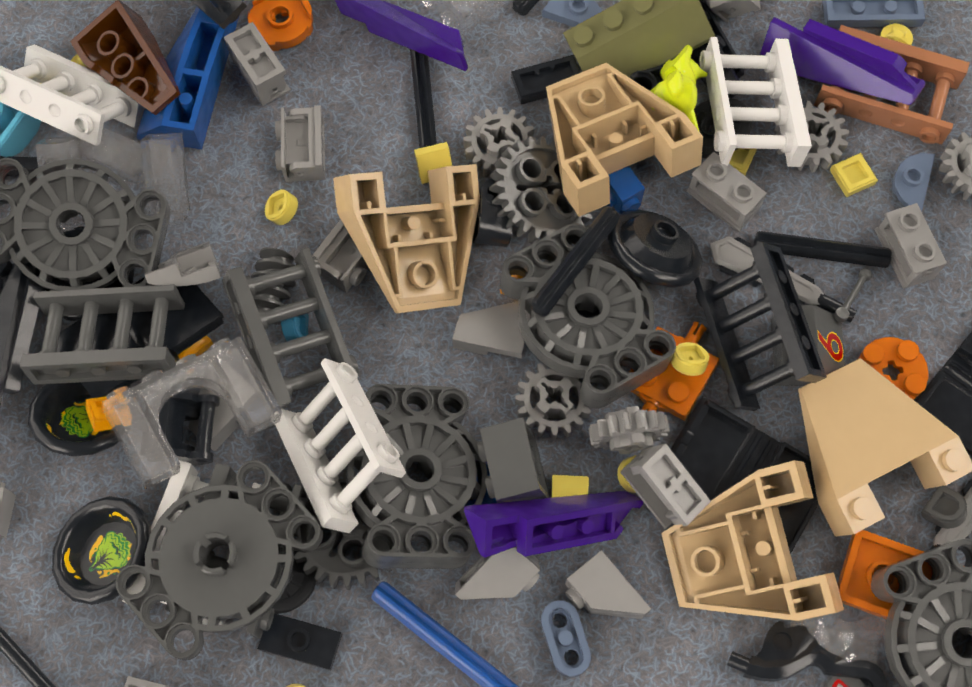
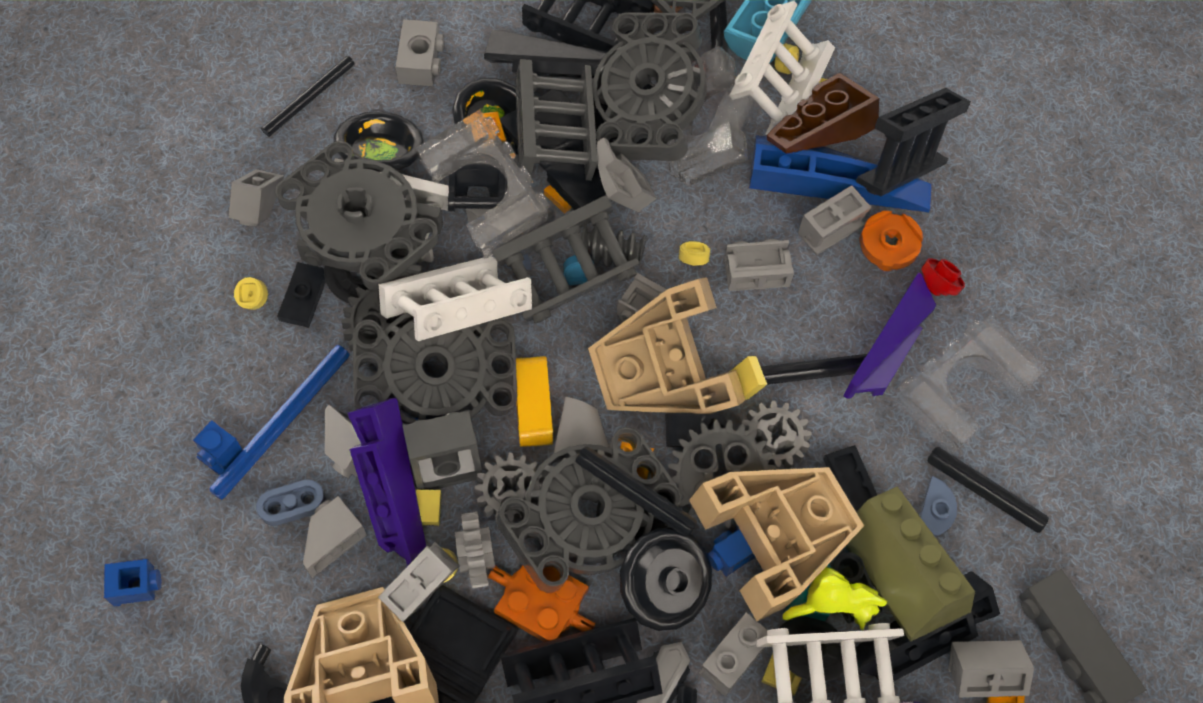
camera: 85 degrees right, 5 degrees down
light yellow tile [671,342,709,376] -> none
none -> yellow beam [516,356,553,447]

